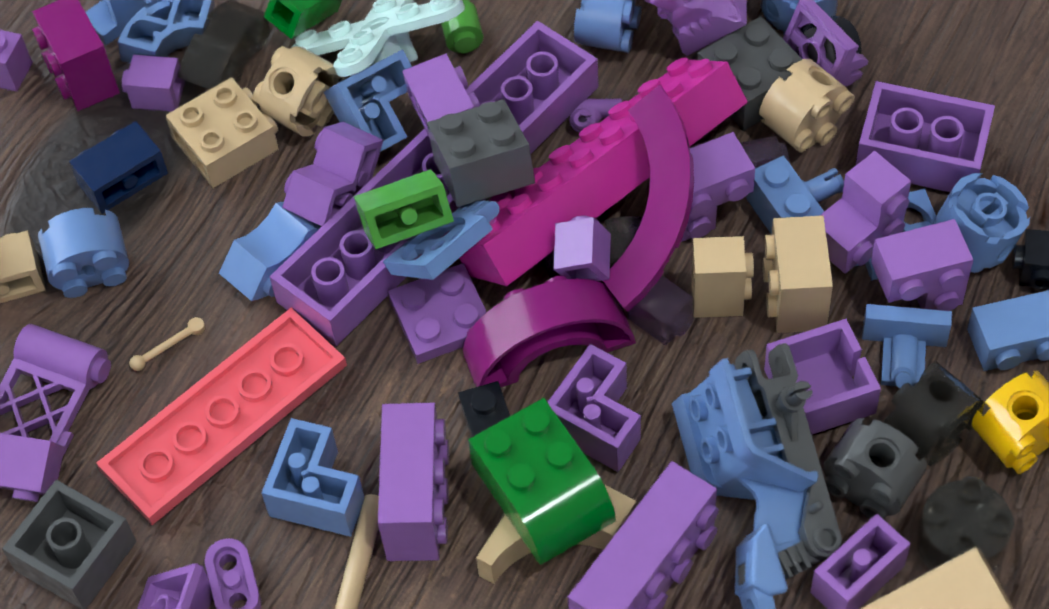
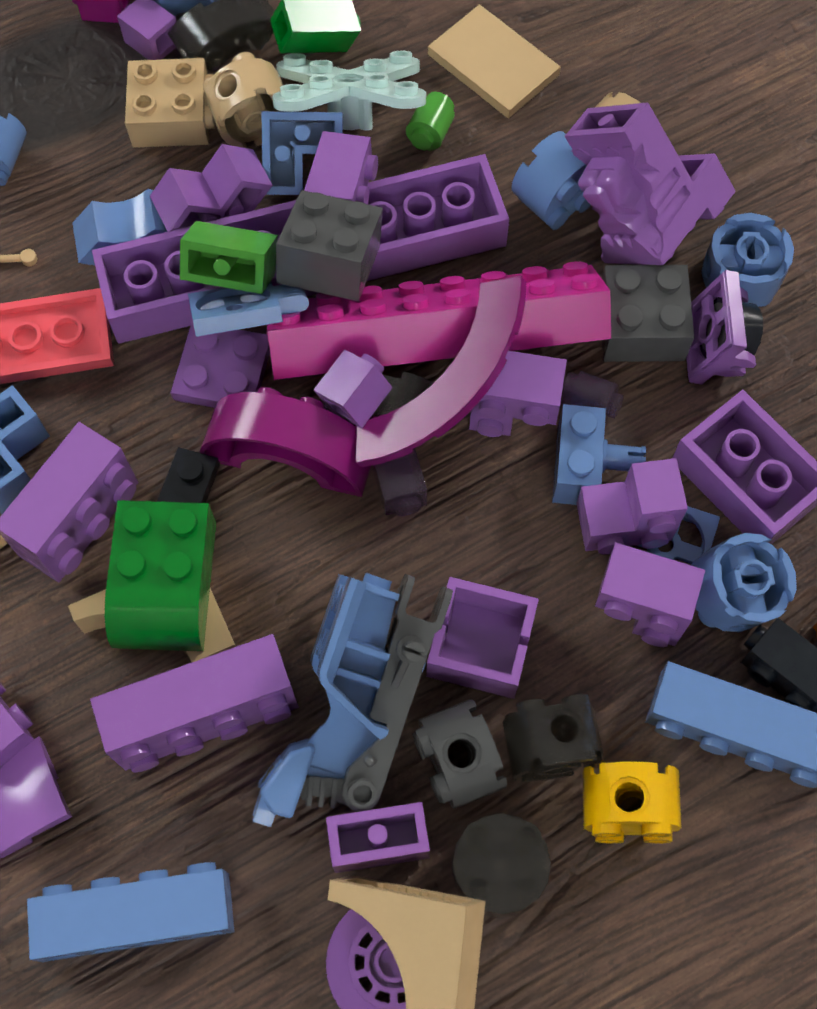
camera: 30 degrees right, 10 degrees up
dark blue brick [69,121,168,214] -> none
medium lavender brick [548,344,641,472] -> none
medium lavender arm [569,99,622,132] -> none
tan brick [691,236,754,318] -> none
tan brick [759,59,855,152] -> none
tan brick [762,215,833,333] -> none
medium blue piece [862,304,952,389] -> none

